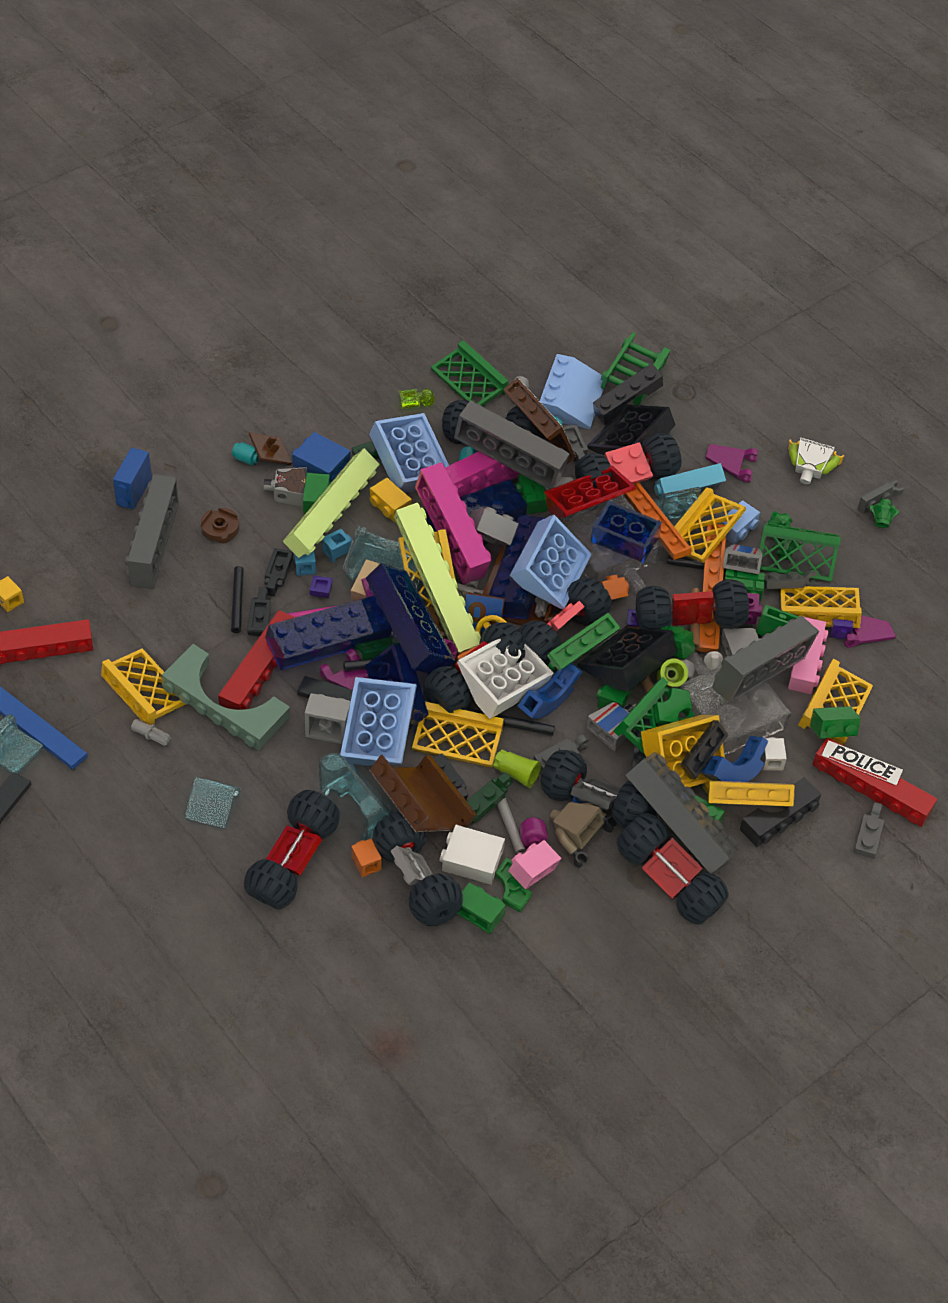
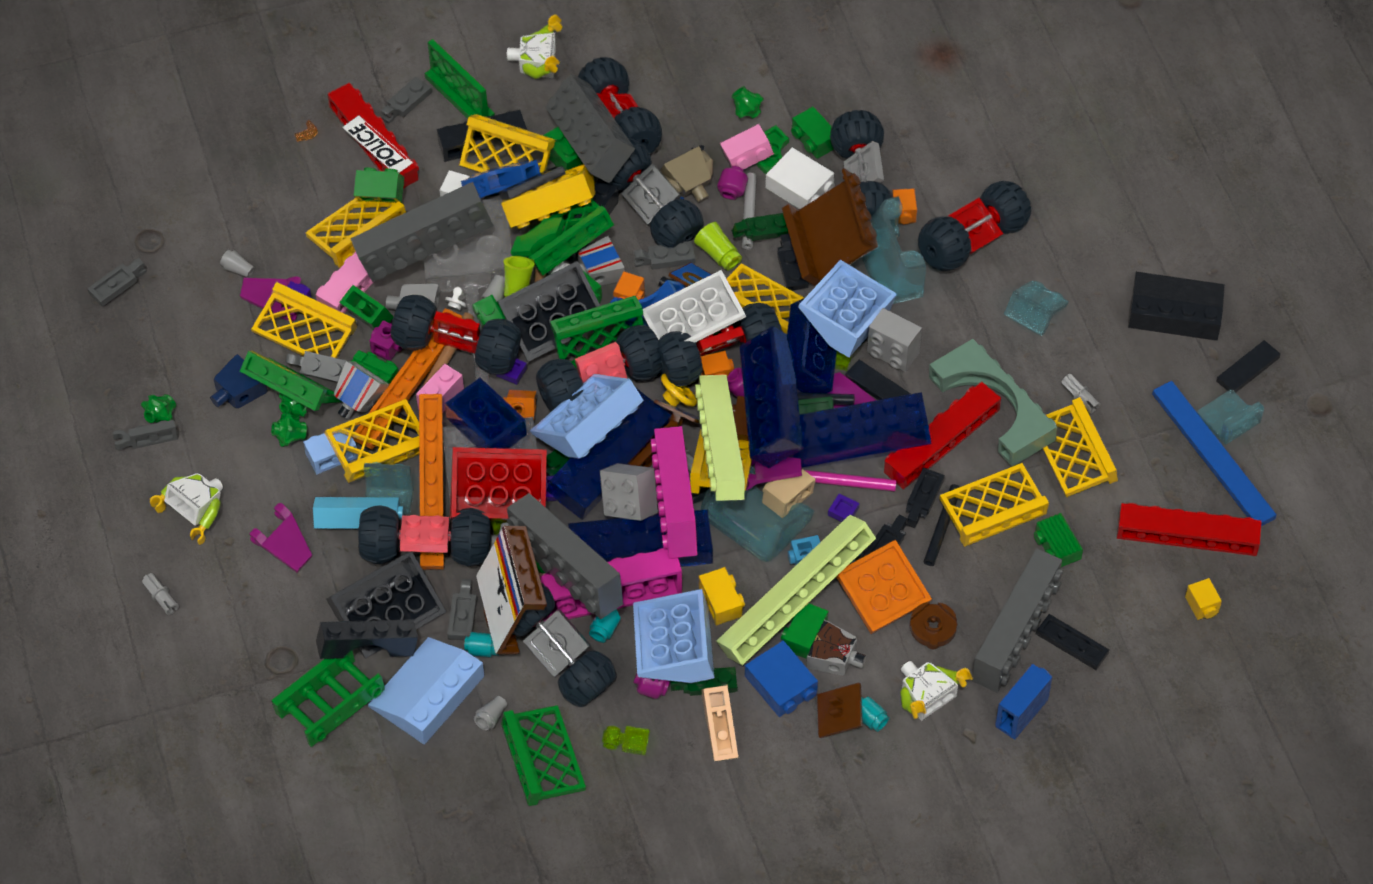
camera: 155 degrees left, 5 degrees up
none -> light grey axle [142,573,179,615]
none -> dark blue torso [210,354,268,409]
none -> light grey cone [220,250,255,278]
none -> clear orange animal [295,120,318,142]
none -> bright pink brick [416,364,464,413]
none -> green fence [425,39,495,119]
none -> torso [507,15,562,79]
none -> orange brick [613,272,645,300]
none -> blue piece [668,262,712,287]
none -> light nougat slope [701,685,738,761]
none -> green rock [731,86,764,119]
none -> orange plate [836,540,932,634]
none -> torso [900,661,973,721]
none -> yellow fence [940,463,1049,547]
none -> green brick [1034,513,1083,567]
none -> black tile [1036,614,1110,670]
none -> black slope [1128,271,1225,341]

